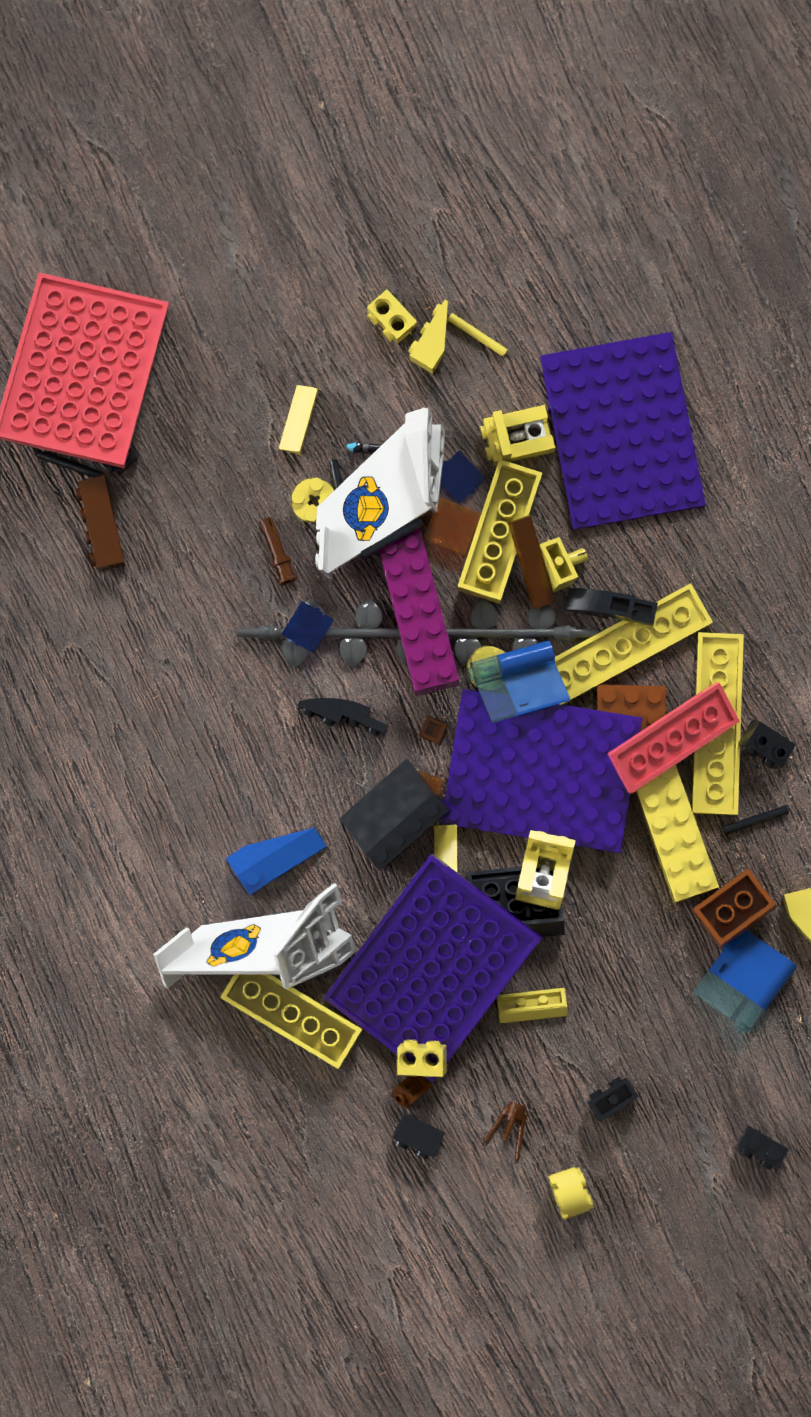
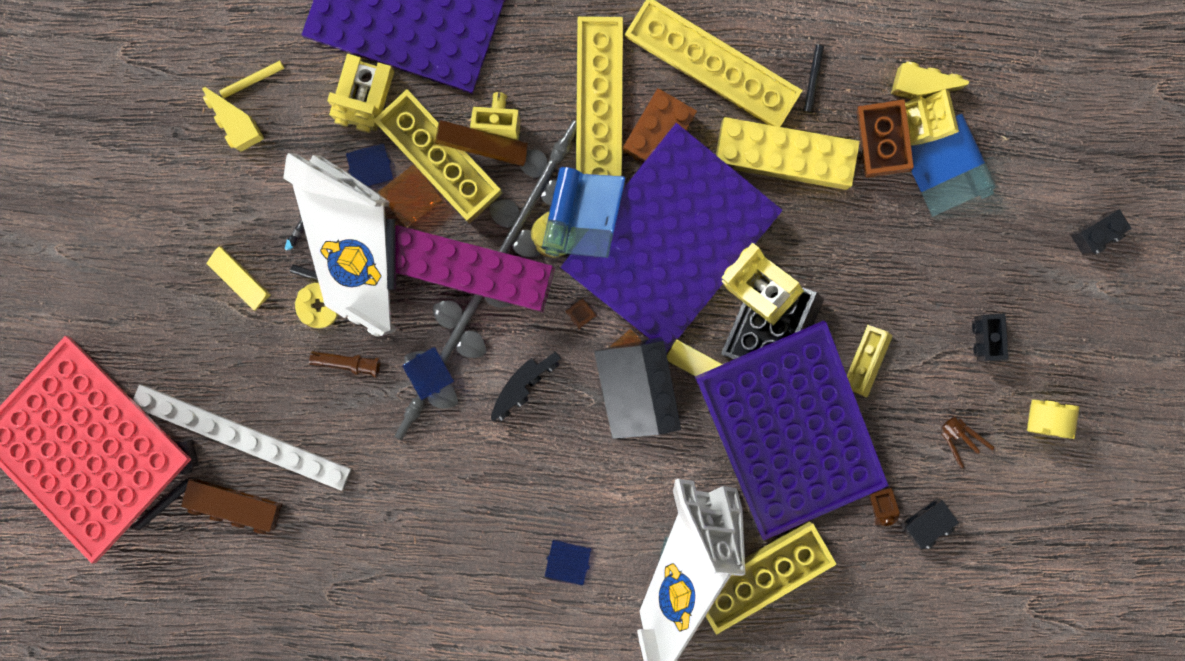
camera: 70 degrees left, 5 degrees up
blue wedge [226,828,327,896] -> none
light yellow brick [367,289,417,344] -> none
light yellow brick [397,1040,447,1077] -> none
black slope [564,588,658,626] -> none
coral plate [608,682,740,793] -> none
black brick [738,720,796,769] -> none
none -> white plate [133,385,351,491]
none -> clear blue piece [544,540,592,585]
none -> light yellow slope [905,89,959,146]

